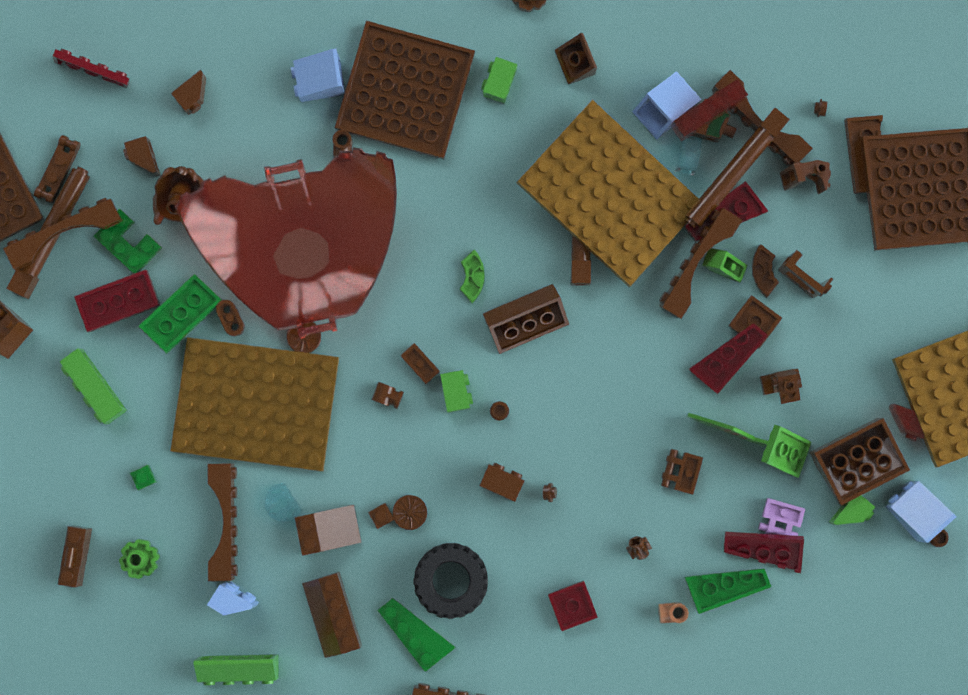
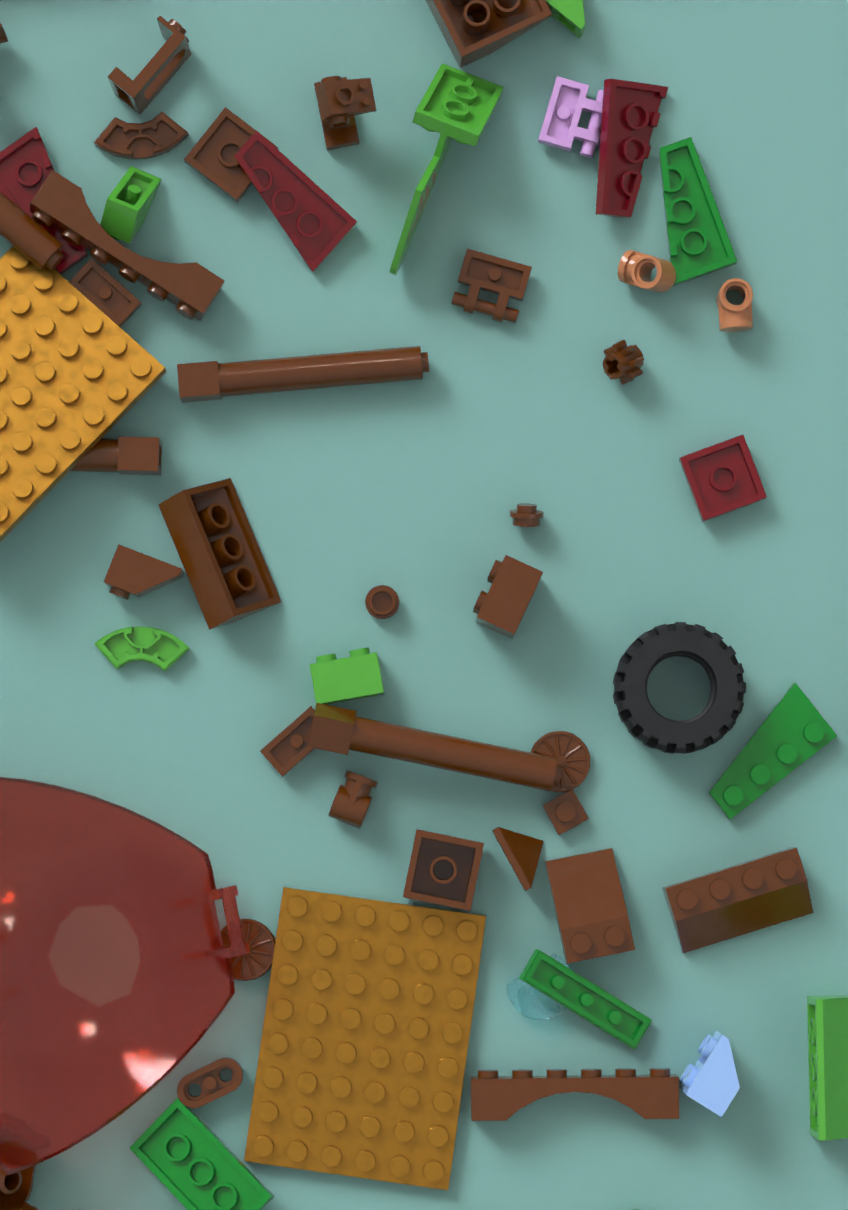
camera: 90 degrees left, 0 degrees up
none -> reddish brown plate [69,258,142,328]
none -> reddish brown slope [104,544,185,600]
none -> reddish brown brick [177,346,429,403]
none -> reddish brown brick [307,703,562,791]
none -> reddish brown brick [403,829,484,911]
none -> reddish brown slope [492,827,544,891]
none -> green tile [518,949,652,1050]
none -> nougat piece [617,250,676,293]

